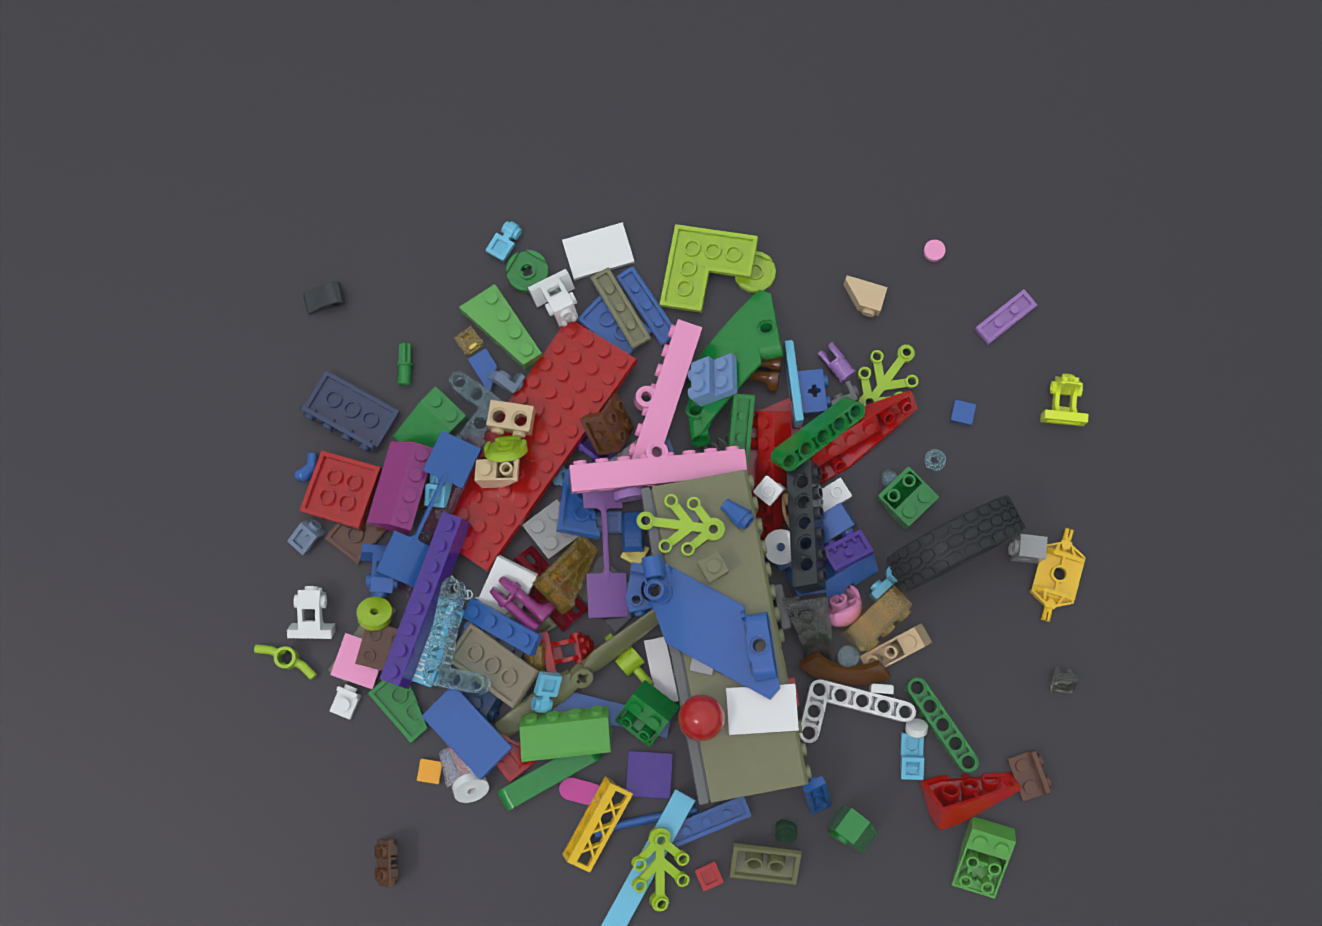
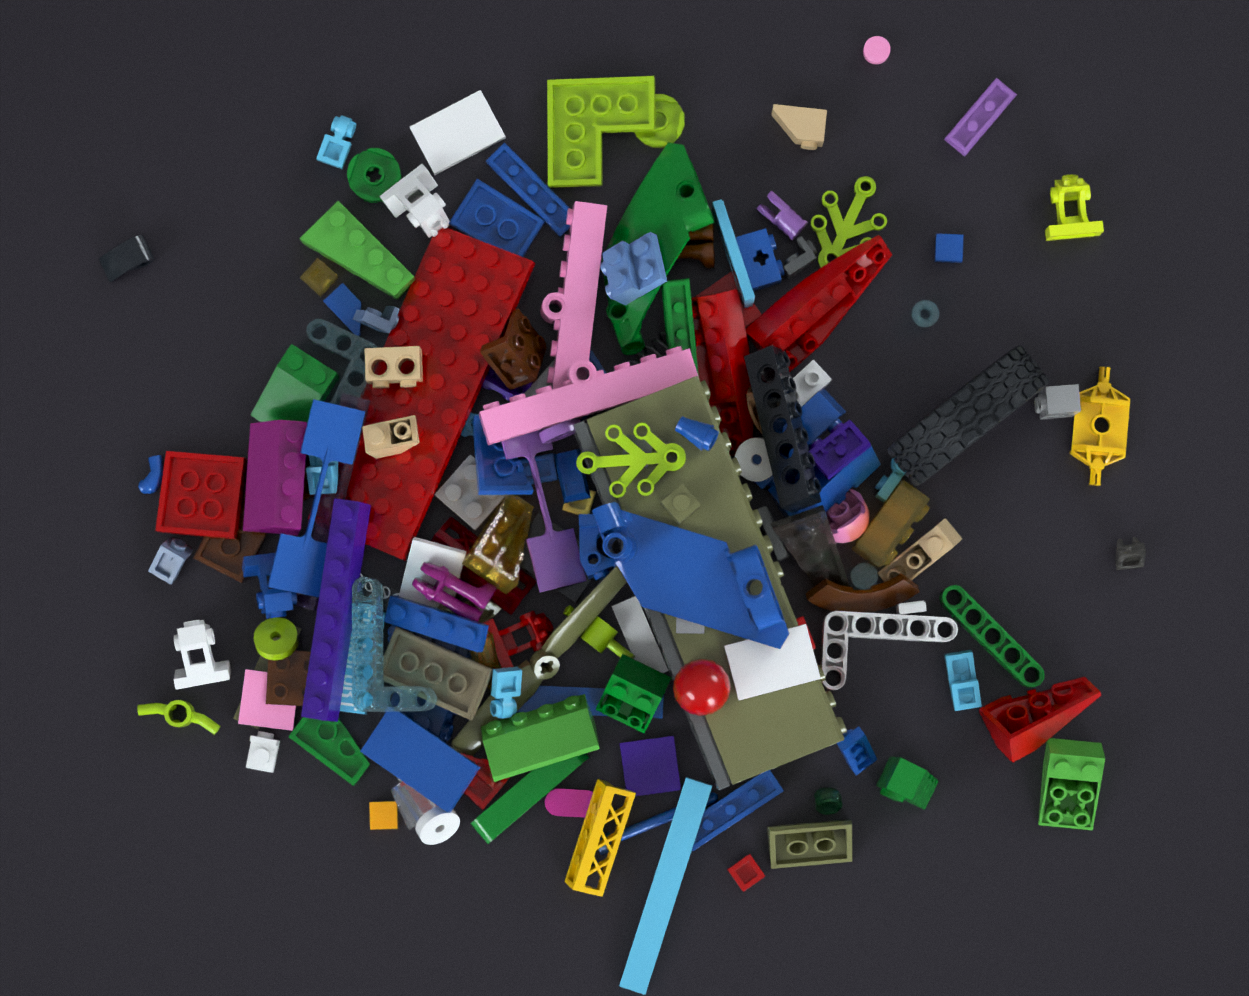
camera: 15 degrees left, 5 degrees up
dark blue bracket [300,370,400,453] -> none
reddish brown hinge [374,839,398,887] -> none
green axle [396,343,413,386] -> none
lime tile [484,436,528,462] -> none
olive tile [590,267,651,350] -> none
lime plant [631,827,689,911] -> none
white bracket [753,476,785,506] -> none
green beam [771,397,865,471] -> none
green slope [877,466,939,530] -> none
clear light blue plate [881,468,897,488] -> none
white tile [905,718,928,738] -> none
reddish brown bracket [1006,750,1052,802] -> none

